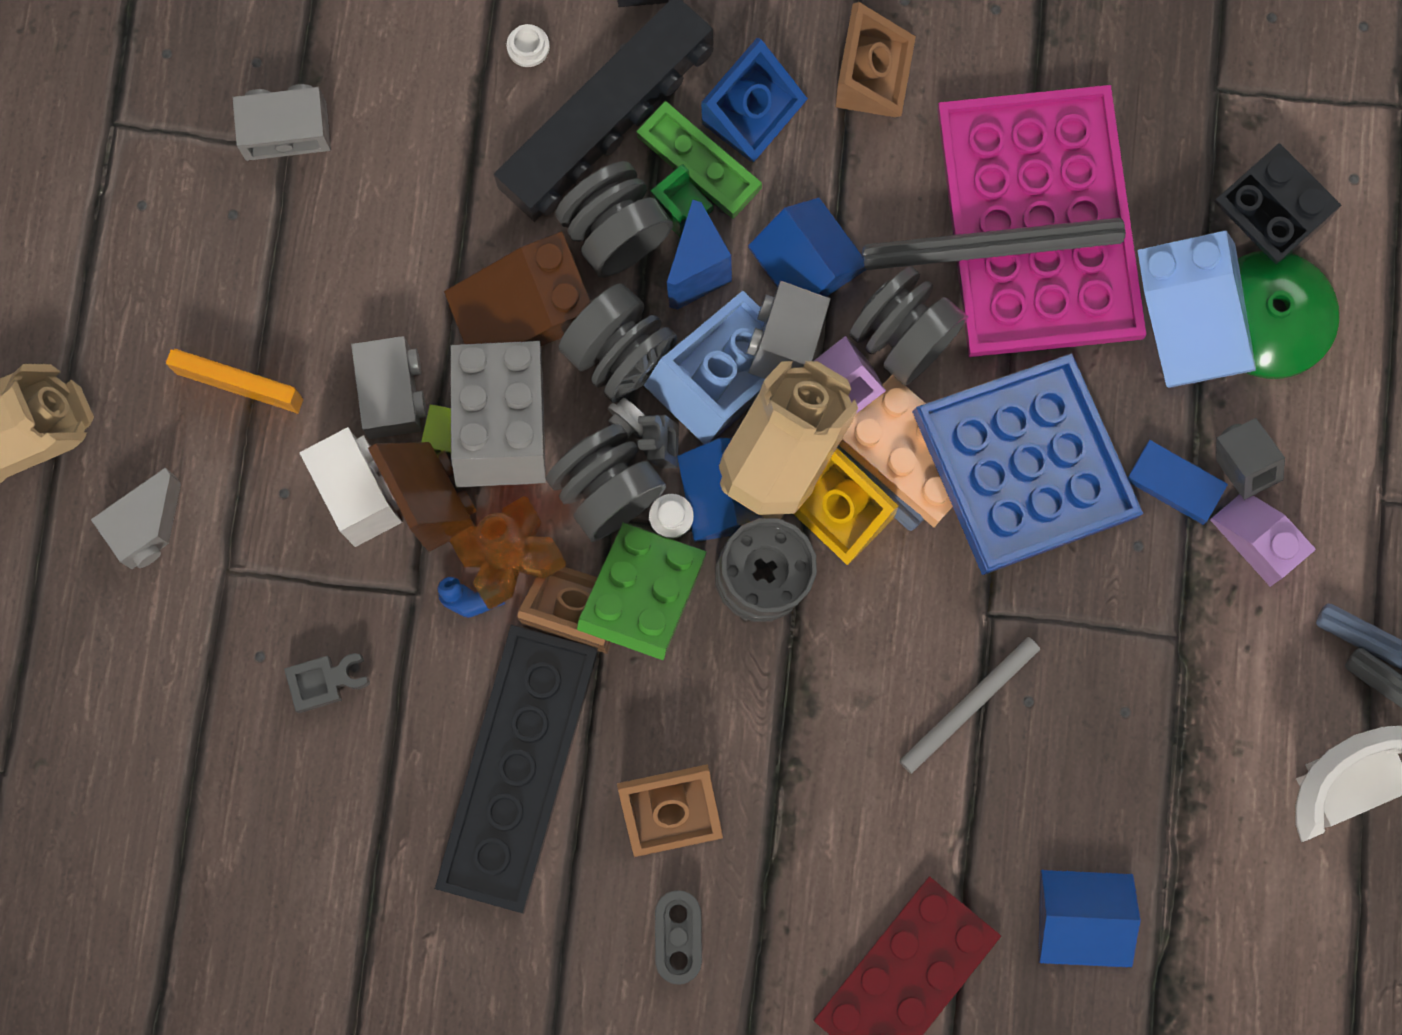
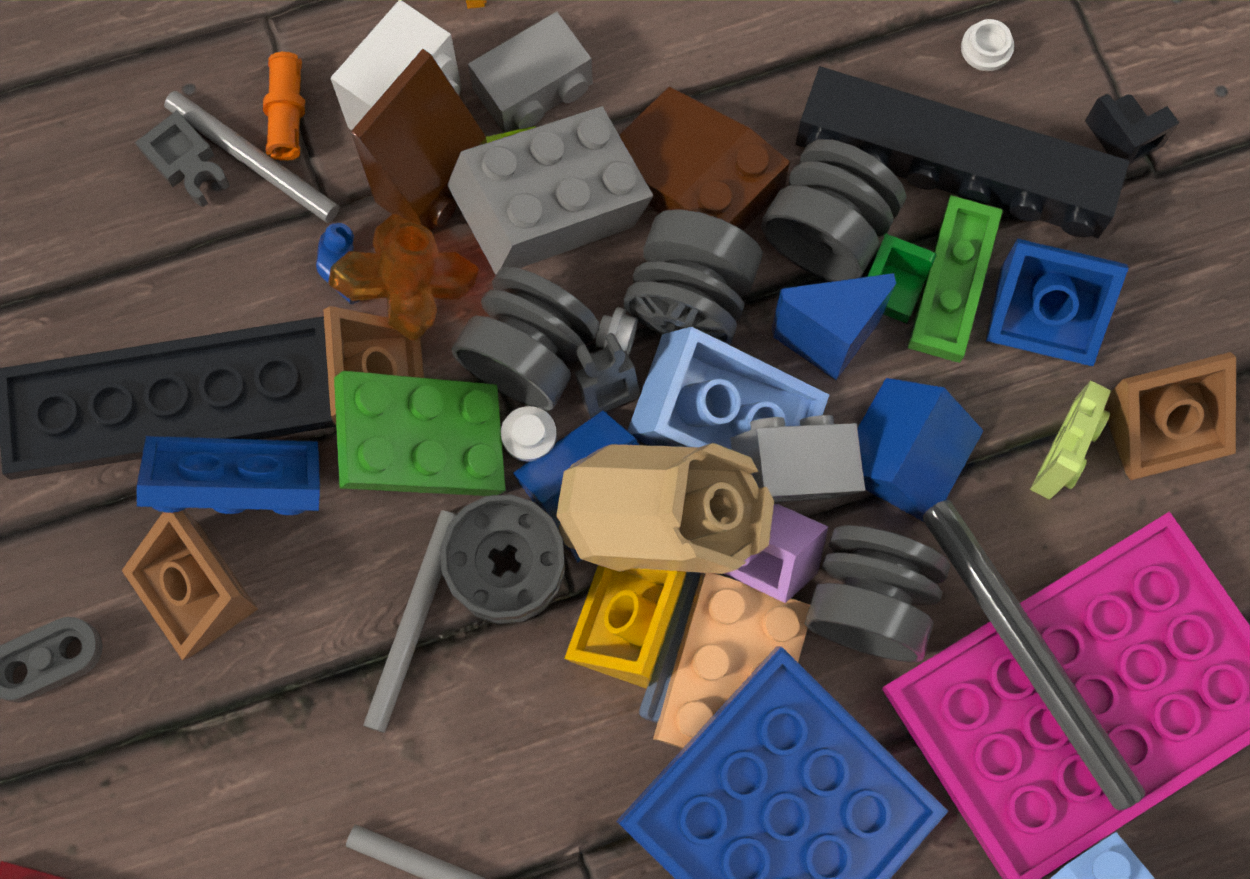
camera: 60 degrees right, 5 degrees down
none -> blue plate [137,436,320,515]
none -> light grey bar [164,91,340,223]
none -> orange pin [263,51,305,161]
none -> light grey bar [363,510,457,733]
none -> yellowish green wing [1030,380,1111,500]

